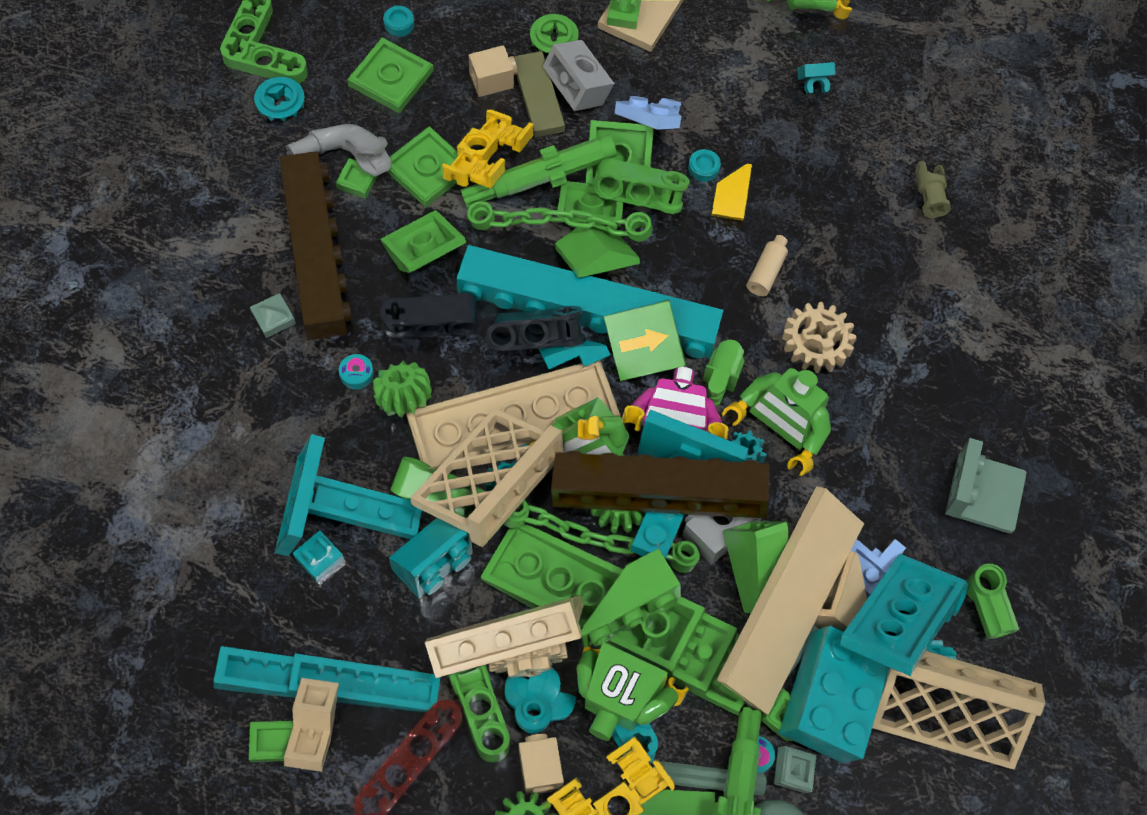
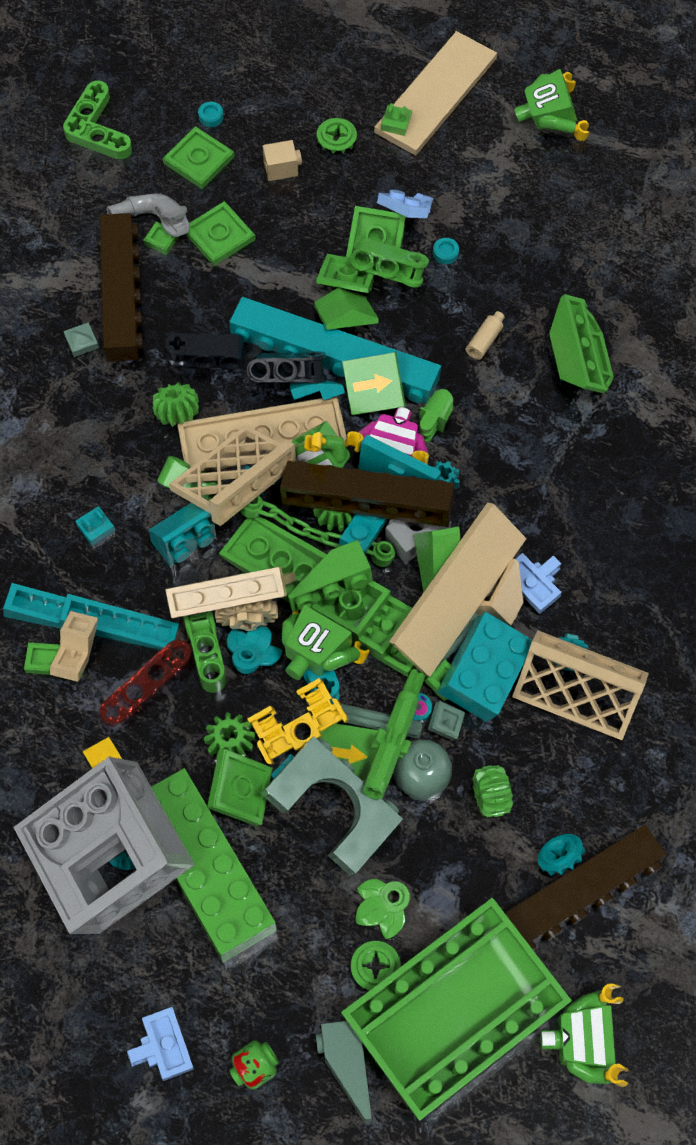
camera: 10 degrees right, 0 degrees up
teal gear [254,77,305,121] -> none
teal piece [275,434,422,556] -> none
tile [339,354,374,389] -> none
bright green slope [381,210,466,273] -> none
yellow piece [442,110,533,189] -> none
bright green piece [461,134,617,207] -> none
bright green piece [467,201,653,242] -> none
olive tile [514,51,565,138] -> none
tan brick [519,734,564,795] -> none
light grey brick [543,40,614,111] -> none
yellow slope [711,164,752,221] -> none
bright green torso [722,368,831,476] -> none
tan gear [782,302,856,373] -> none
teal tile [797,62,835,94] -> none
teal hinge [840,553,969,676] -> none
olive piece [915,161,951,218] -> none
sand green bracket [945,438,1026,534] -> none
bright green piece [966,564,1019,639] -> none
none -> bright green wedge [549,294,614,393]

